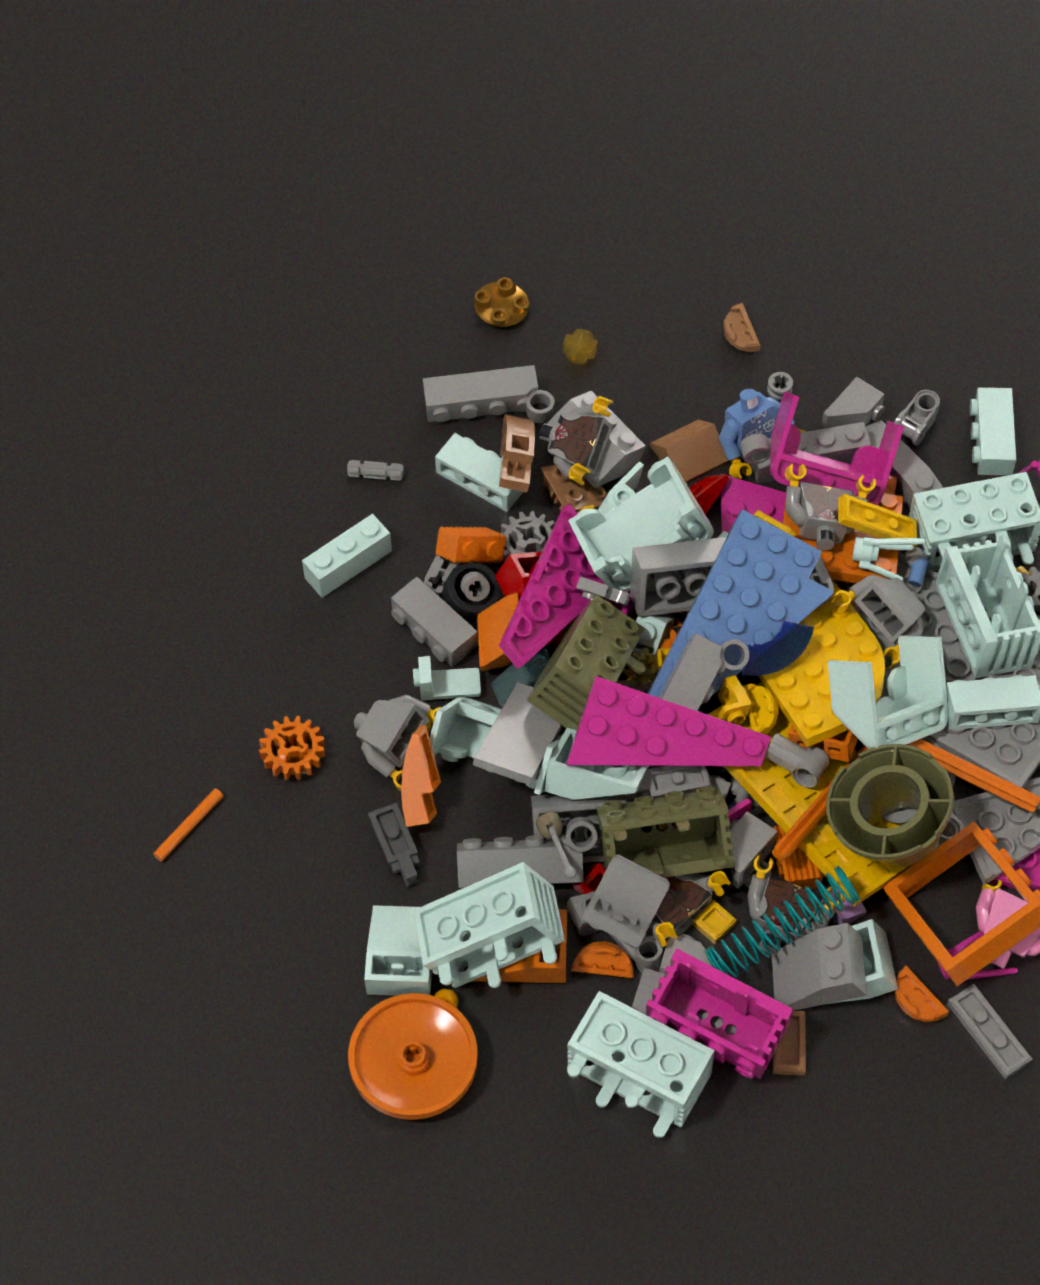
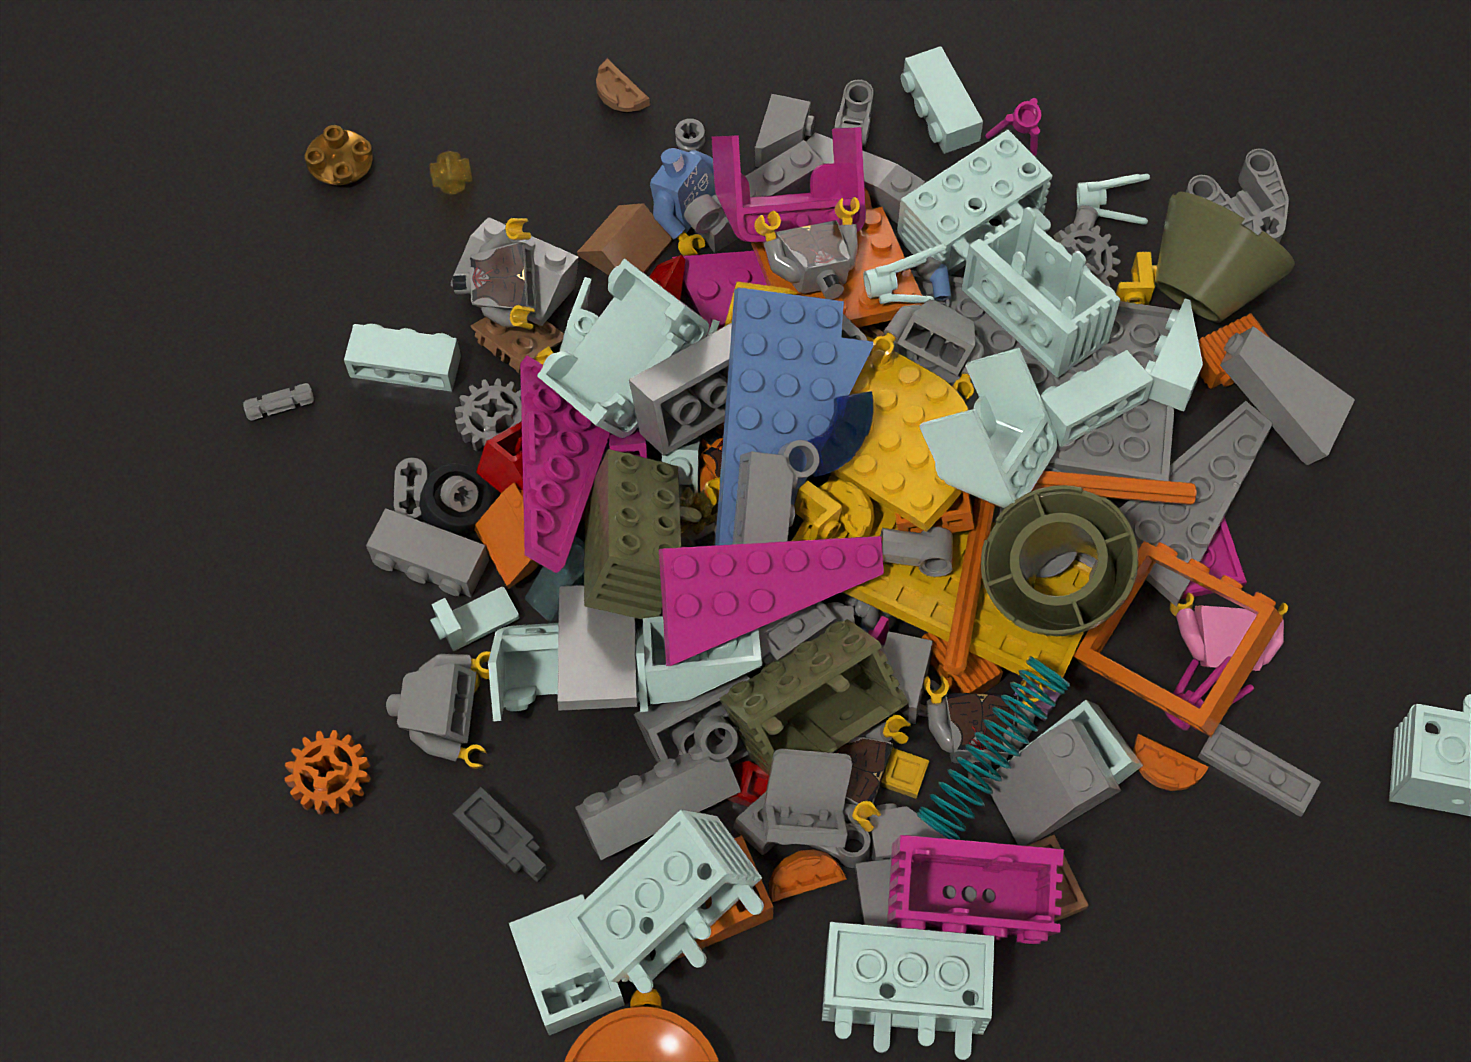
camera: 25 degrees left, 5 degrees up
orange bar [153,788,224,862] -> none
light aqua brick [302,514,392,598] -> none
orange slope [401,725,441,827] -> none
light grey hinge [423,365,555,423] -> none
orange brick [436,526,506,563] -> none
medium nougat slope [499,414,535,492] -> none
hinge [536,812,577,879] -> none
light grey plate [576,576,630,606] -> none
yellow tile [838,494,917,547] -> none

